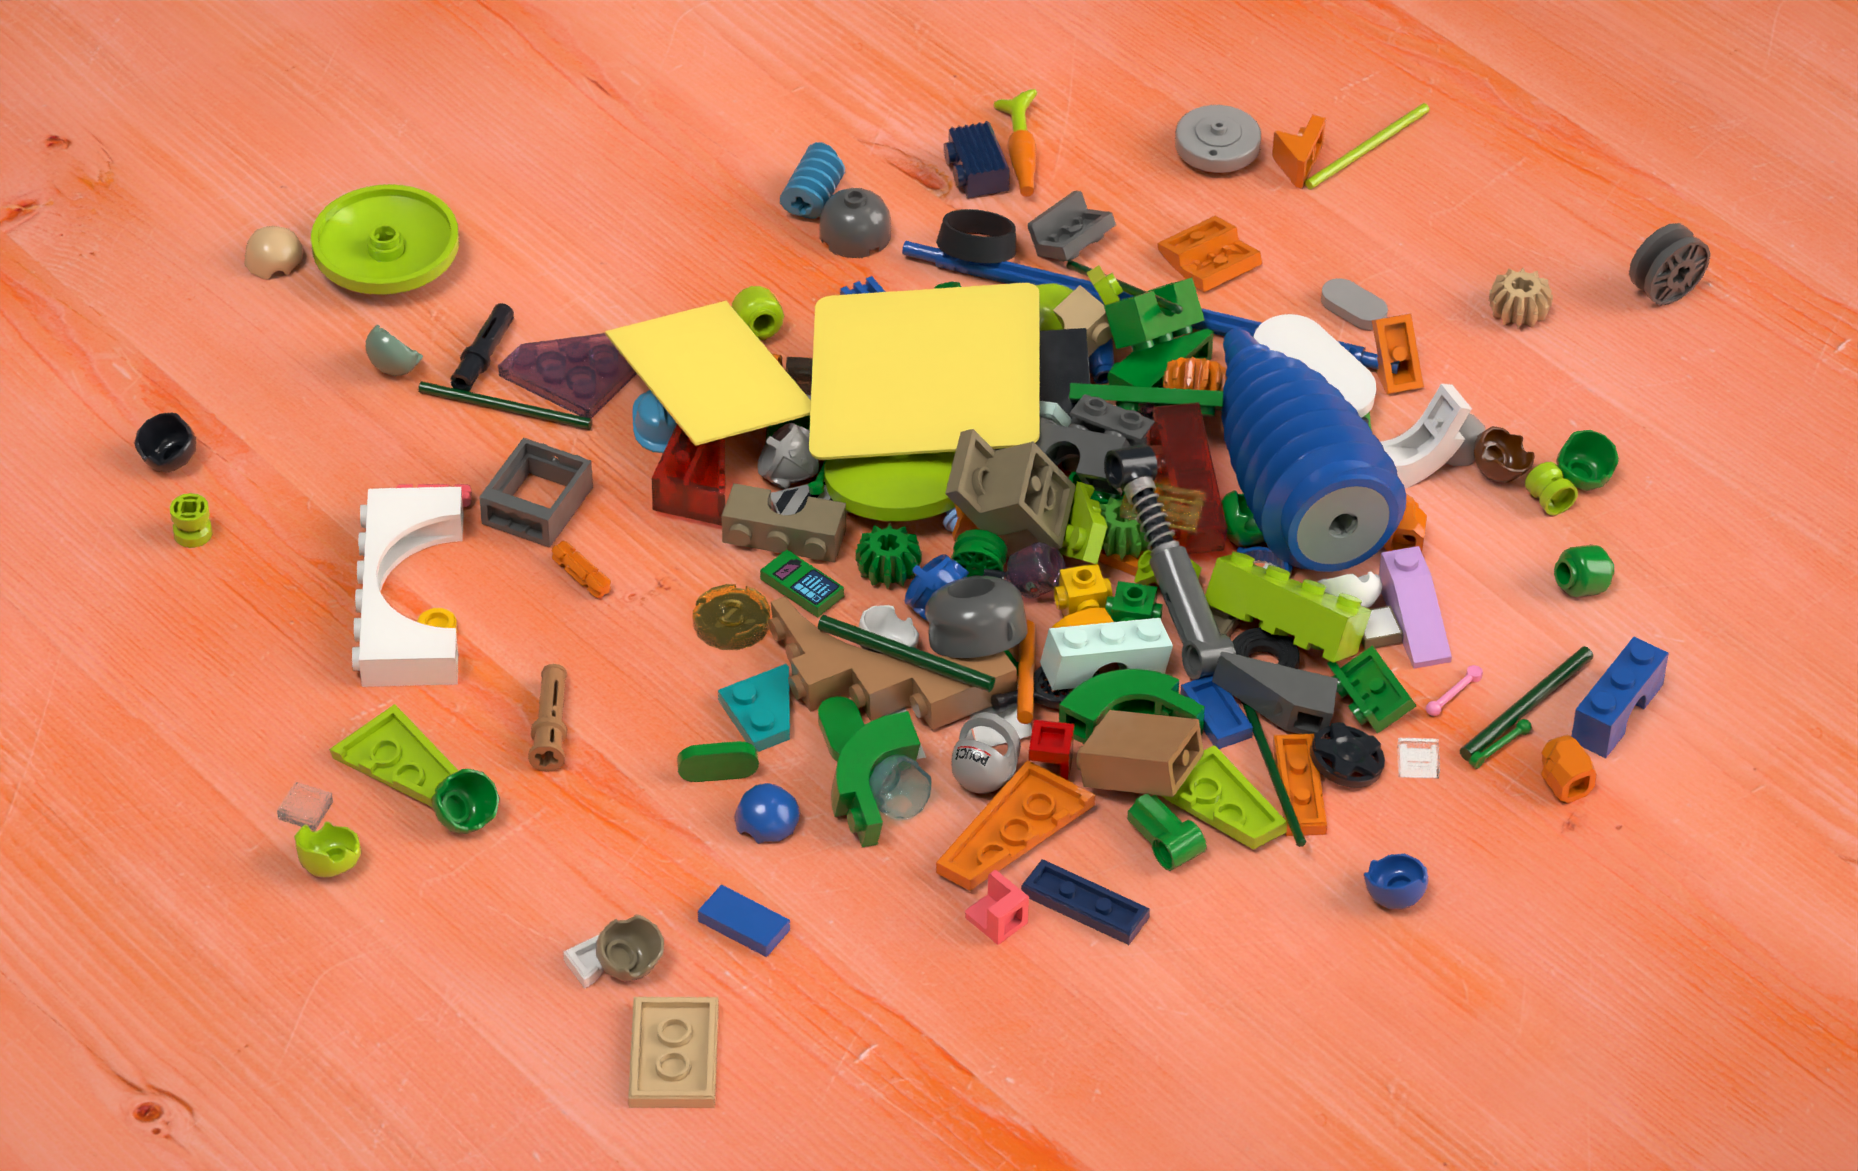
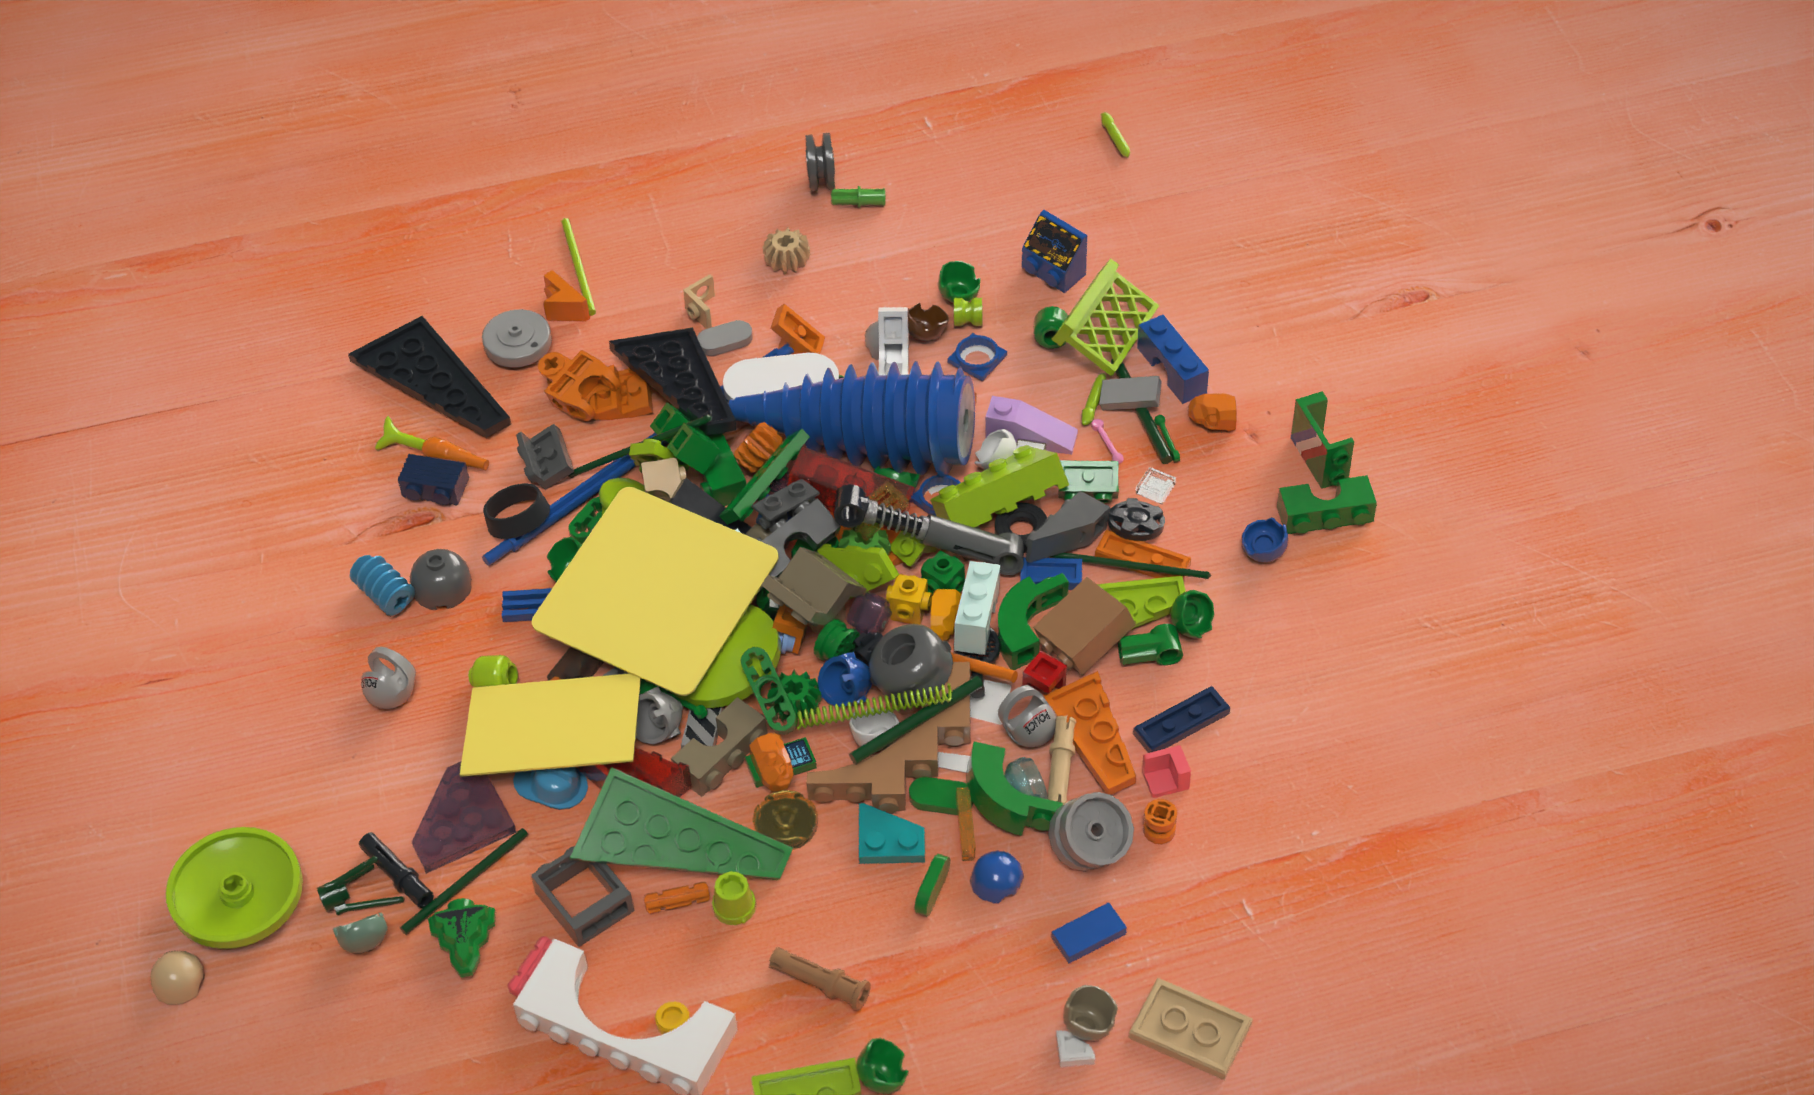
camera: 60 degrees left, 5 degrees up
none -> dark green plant [317,856,404,916]
none -> black wing [348,316,511,438]
none -> light grey helmet [361,647,416,709]
none -> green rock [428,898,496,978]
none -> orange piece [538,350,621,421]
none -> green wing [569,767,793,880]
none -> black wing [609,327,736,435]
none -> tan bracket [683,275,715,329]
none -> lime piece [712,871,756,925]
none -> green beam [741,647,798,735]
none -> orange rock [749,733,793,792]
none -> lime piece [797,684,952,730]
none -> bright green axle [831,186,885,208]
none -> blue piece [947,333,1007,381]
none -> clear yellow tile [956,787,976,861]
none -> slope [1022,210,1087,293]
none -> tan pin [1047,716,1076,804]
none -> light grey wheel [1048,792,1134,871]
none -> lime fence [1052,258,1159,376]
none -> lime piece [1081,373,1106,426]
none -> light grey tile [1100,376,1162,410]
none -> orange wheel [1143,799,1177,844]
none -> green hair [1170,590,1214,638]
none -> green arch [1277,475,1377,534]
none -> green panel [1291,391,1355,489]

